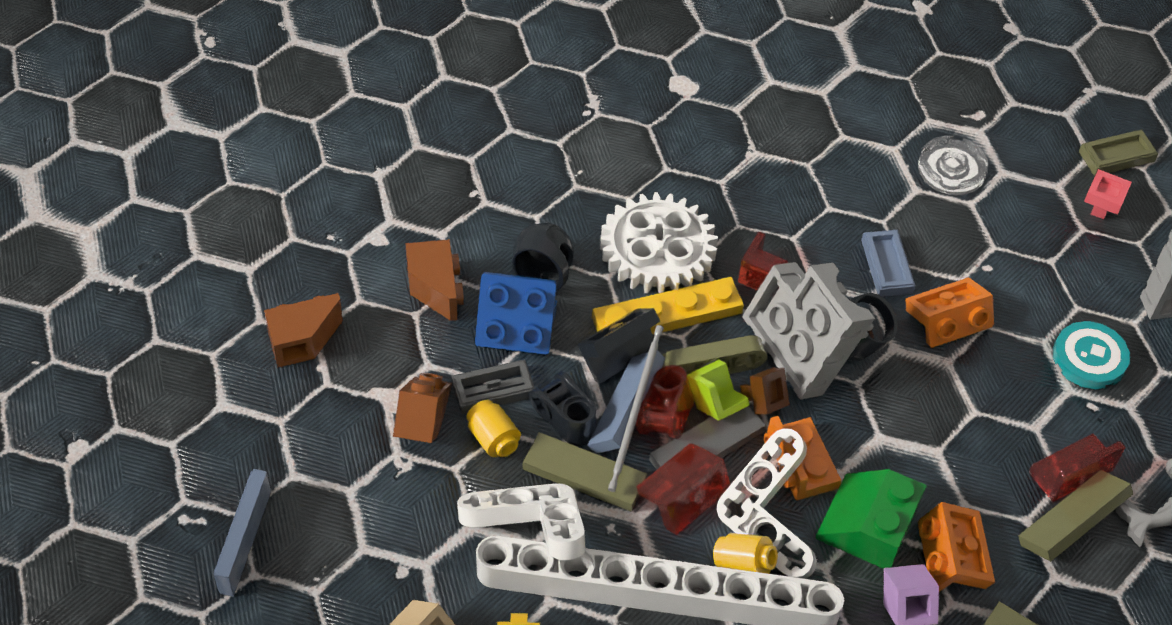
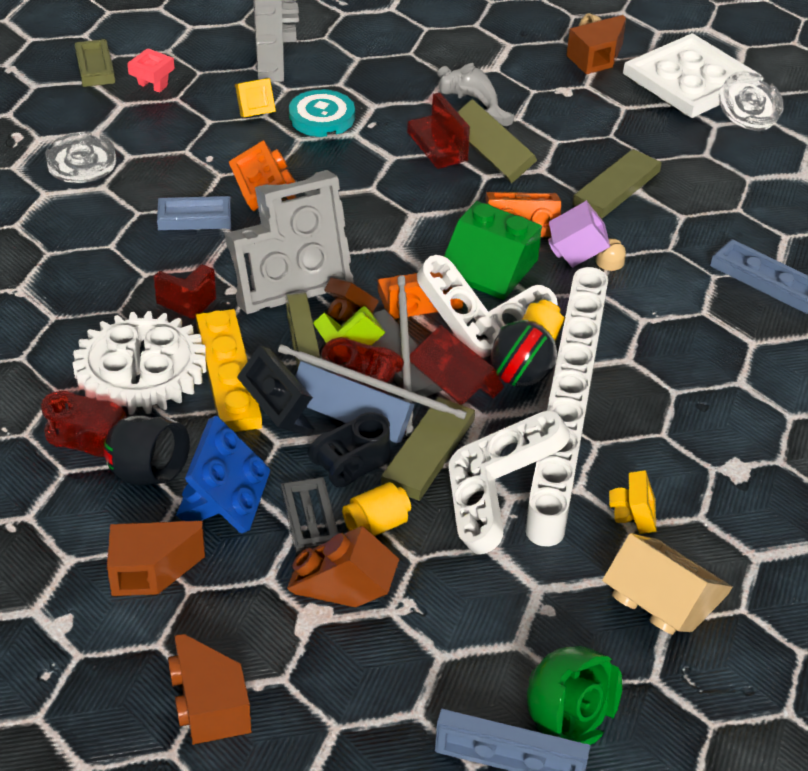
camera: 85 degrees left, 10 degrees down
none -> clear red piece [41,391,128,457]
none -> yellow tile [235,78,276,117]
none -> light grey piece [397,275,414,437]
none -> black helmet [490,320,557,387]
none -> green cylinder [527,646,622,745]

